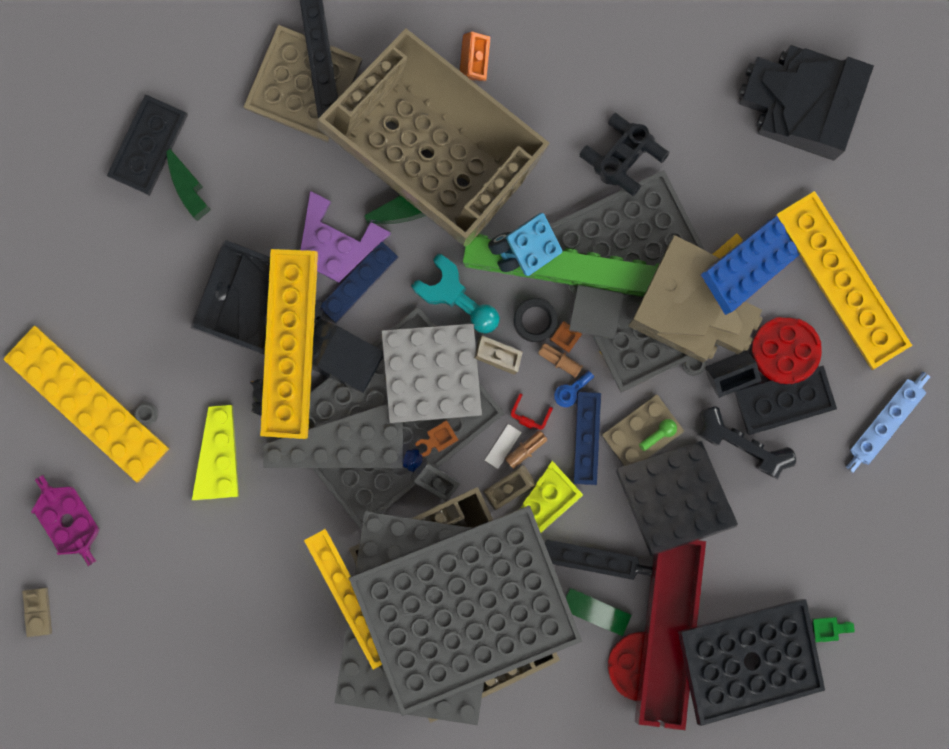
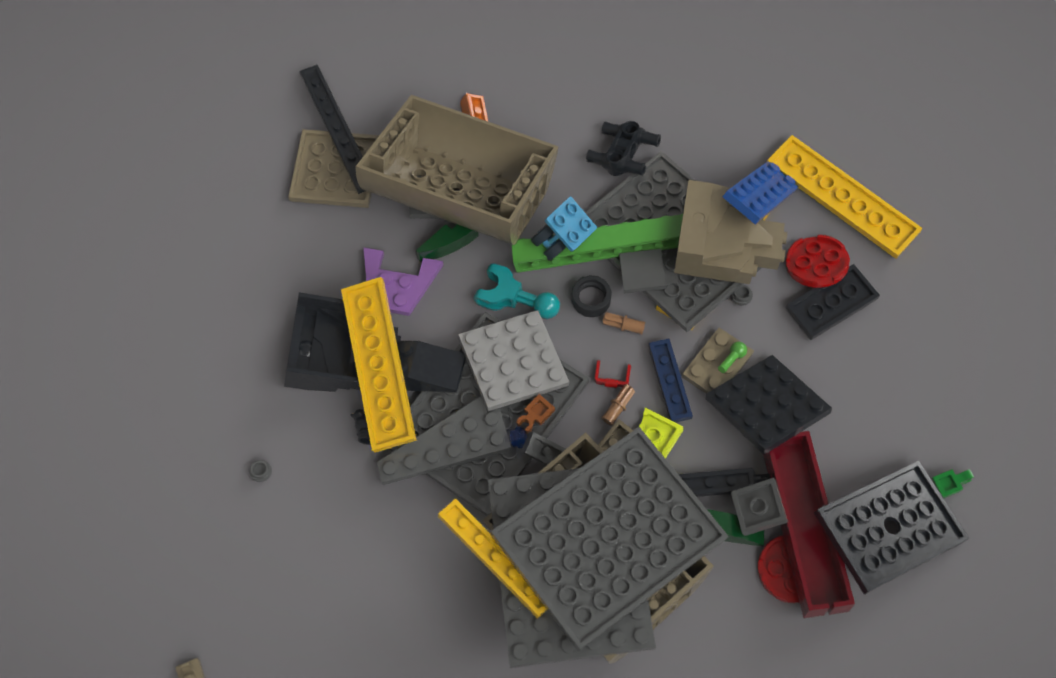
camera: 10 degrees left, 20 degrees down
yellow plate [3,326,170,483] -> none
magenta plate [31,475,100,566] -> none
black plate [107,94,188,196] -> none
dark green slope [167,149,211,221] -> none
neon yellow wing [192,405,239,500] -> none
dark blue plate [321,241,399,324] -> none
plate [474,336,523,375] -> none
white sticker [485,424,522,469] -> none
dark orange plate [550,321,582,353] -> none
blue plate [554,370,594,407] -> none
black plate [697,406,796,479] -> none
black brick [705,351,761,398] -> none
black panel [738,45,874,161] -> none
light blue plate [846,372,930,473] -> none
none -> dark grey plate [731,478,788,536]

